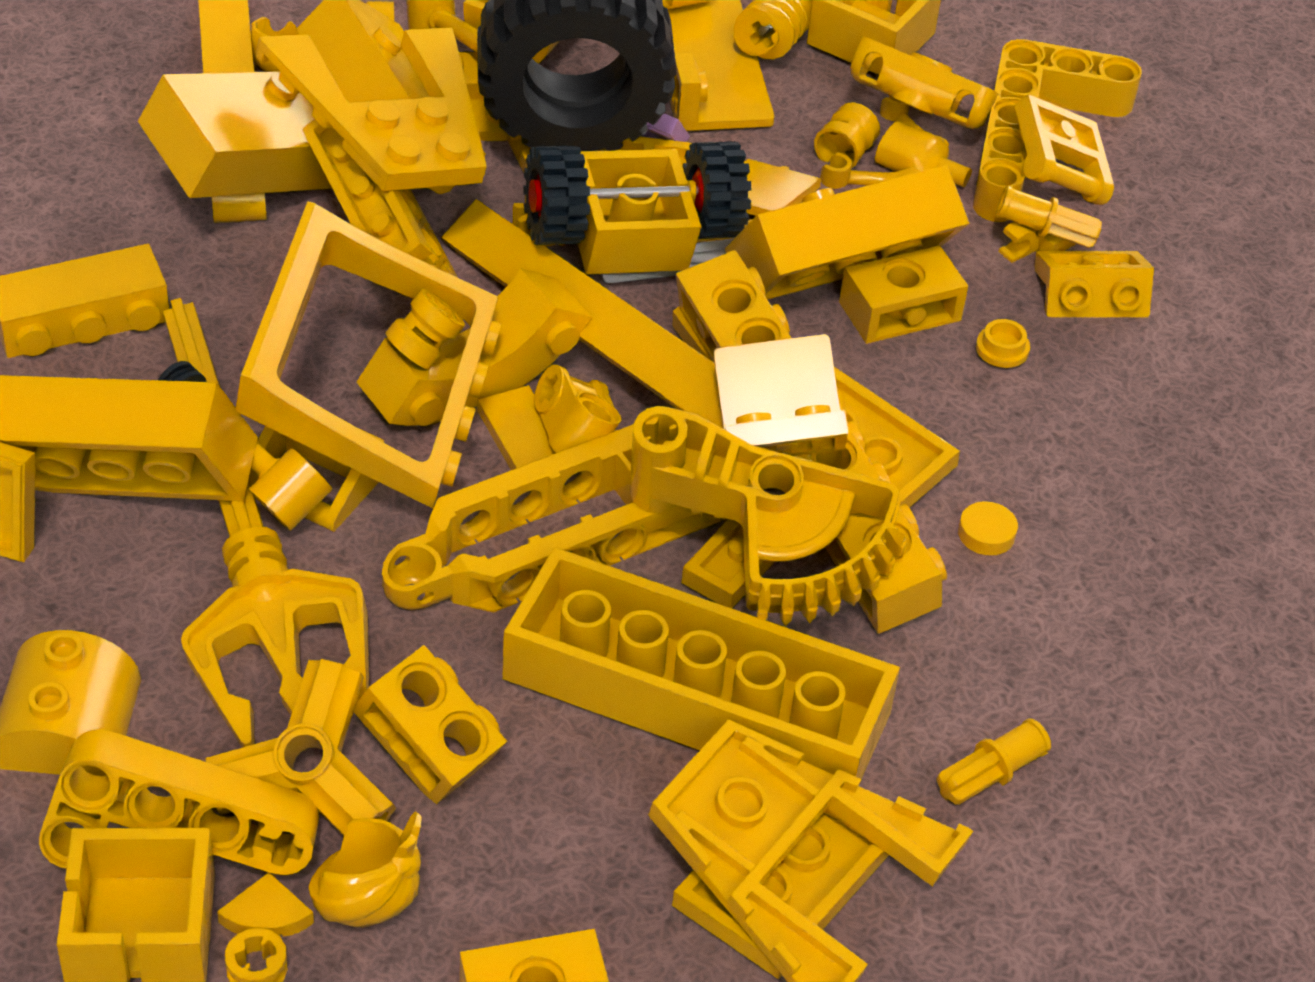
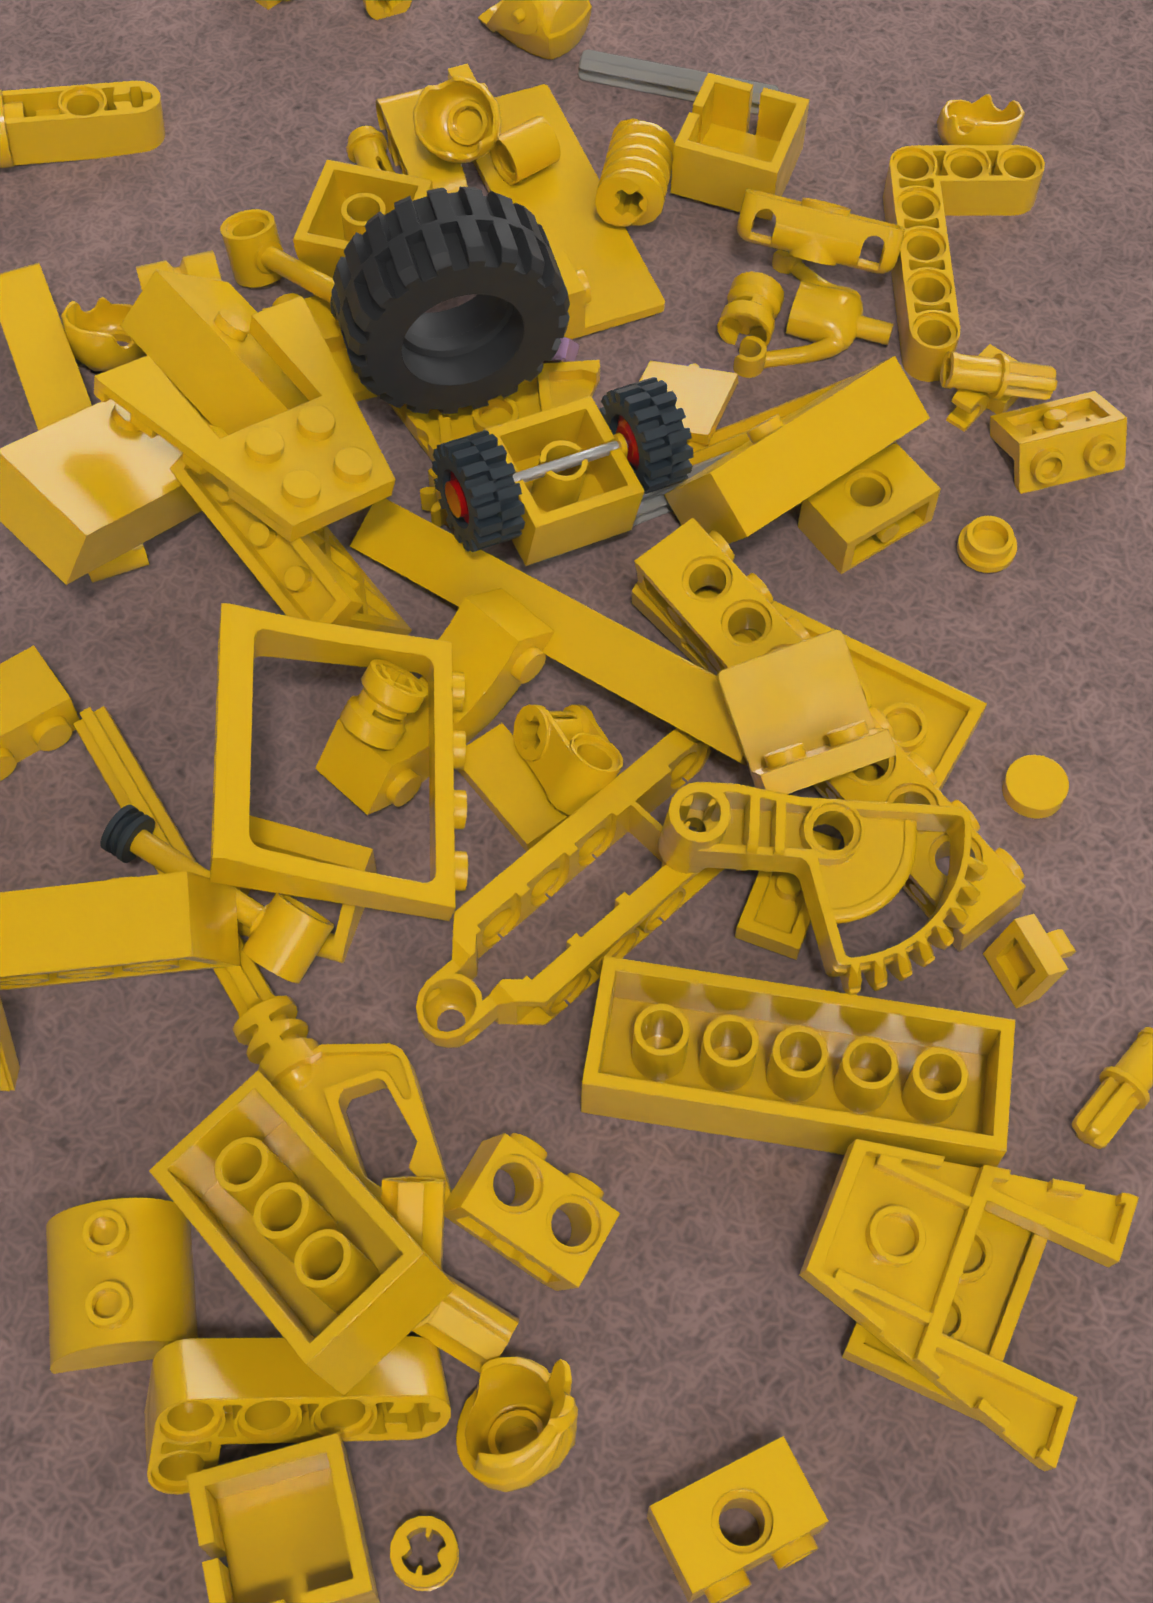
camera: 10 degrees left, 15 degrees up
yellow tile [217,872,314,937] -> none
yellow plate [1014,94,1114,205] -> none
none -> yellow brick [149,1070,456,1396]
none -> yellow hair [937,94,1025,145]
none -> yellow tile [983,914,1076,1008]

